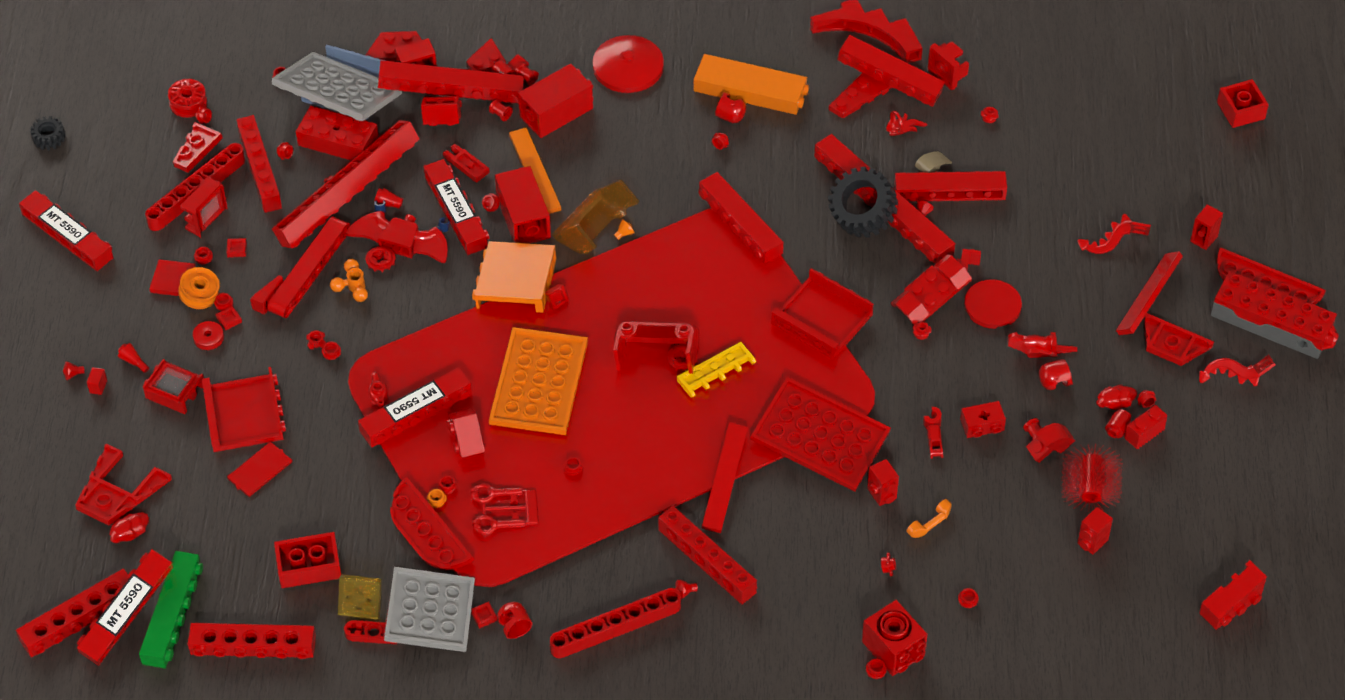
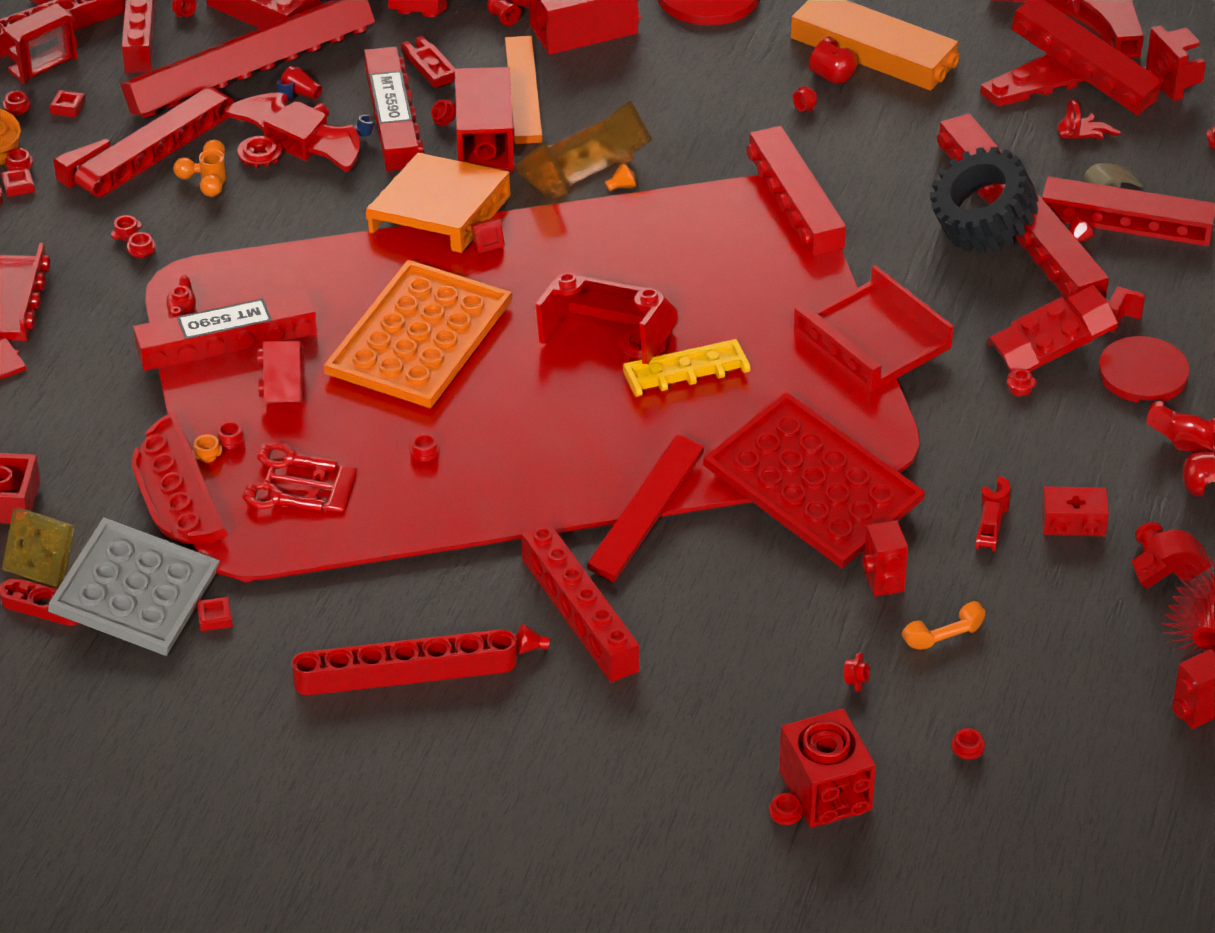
camera: 15 degrees right, 10 degrees down
red helmet [498,602,532,639] -> none

